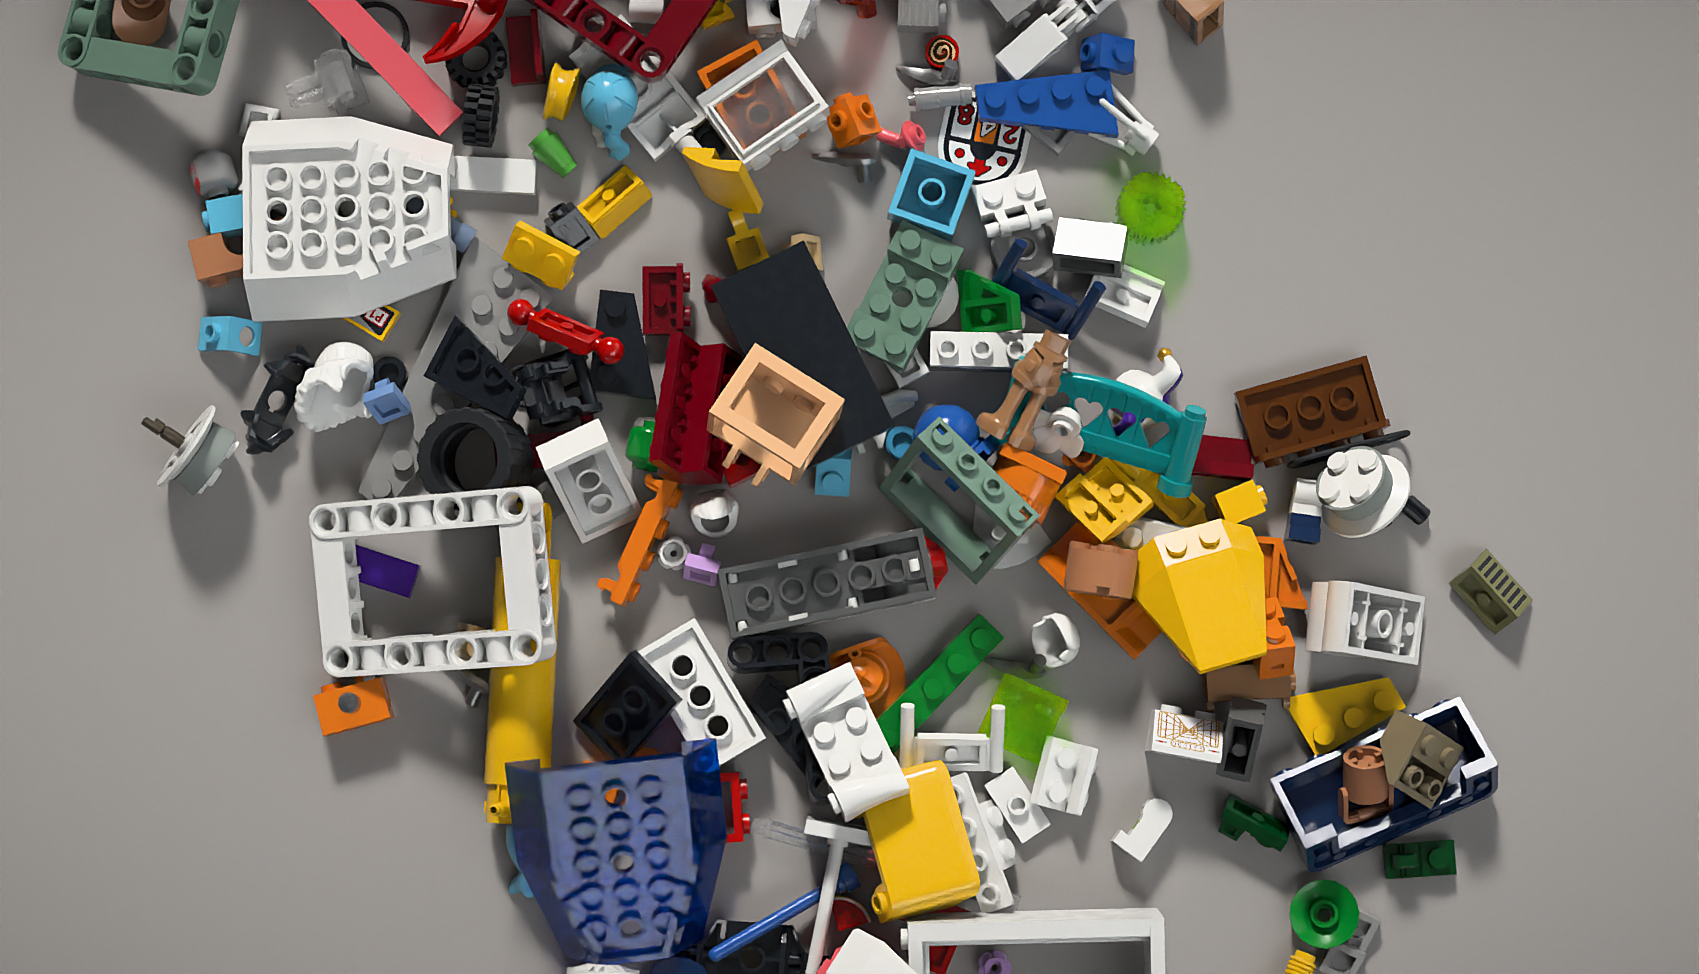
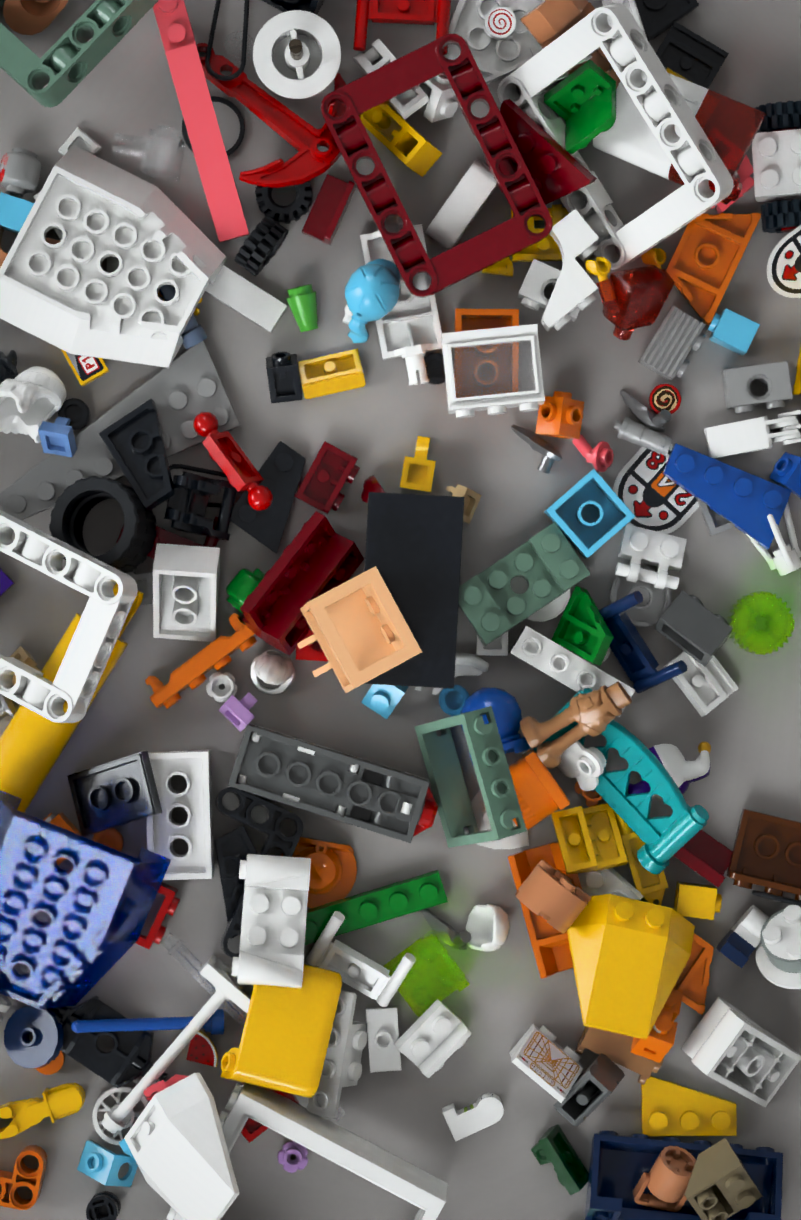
camera: 30 degrees right, 5 degrees up
yellow bracket [502,221,580,290] -> none
yellow piece [542,63,582,121] -> none
yellow slope [682,147,764,214] -> none

